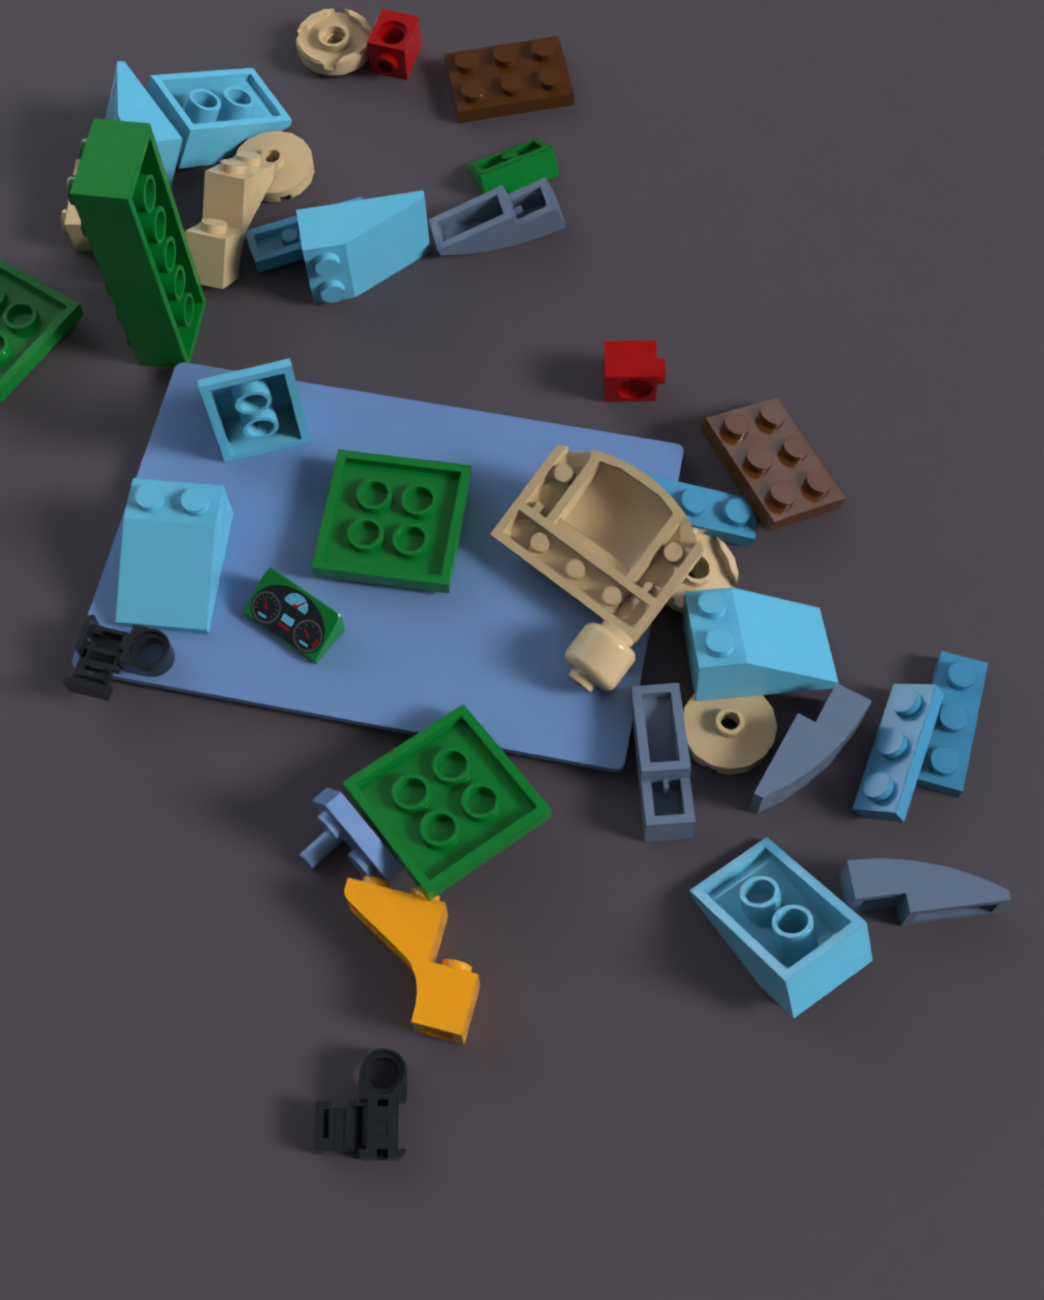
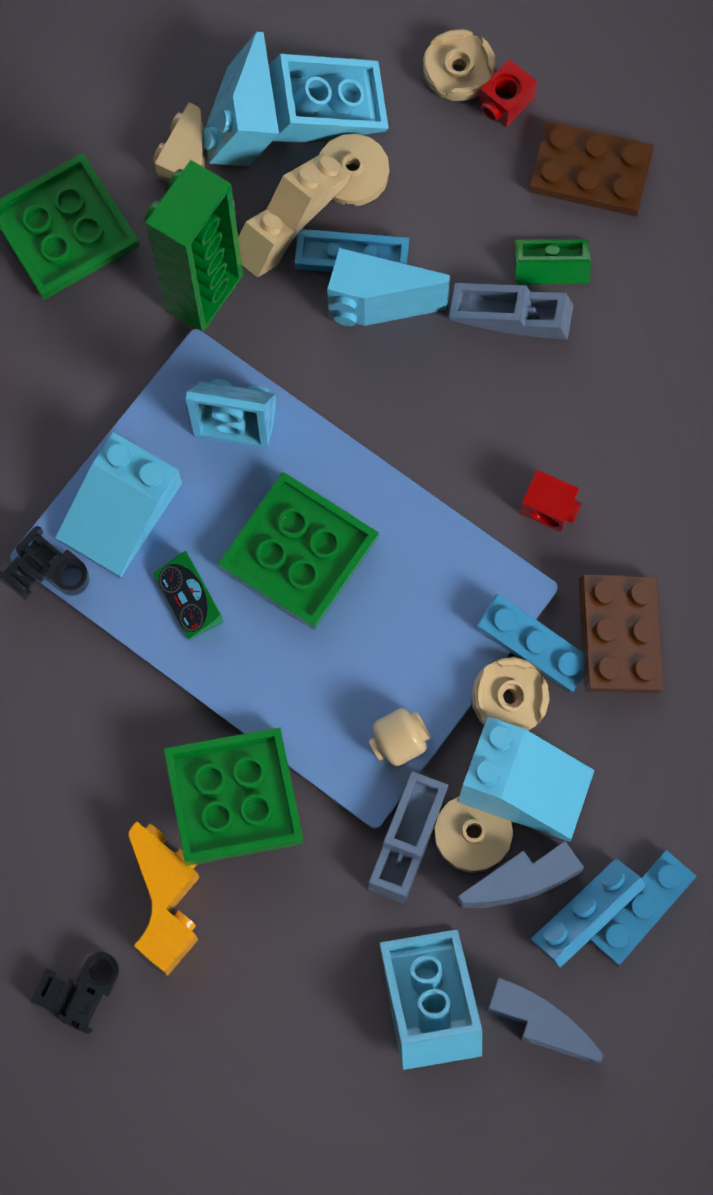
camera: 25 degrees right, 10 degrees up
medium blue plate [299,788,402,881] -> none
tan slope [490,445,705,643] -> none

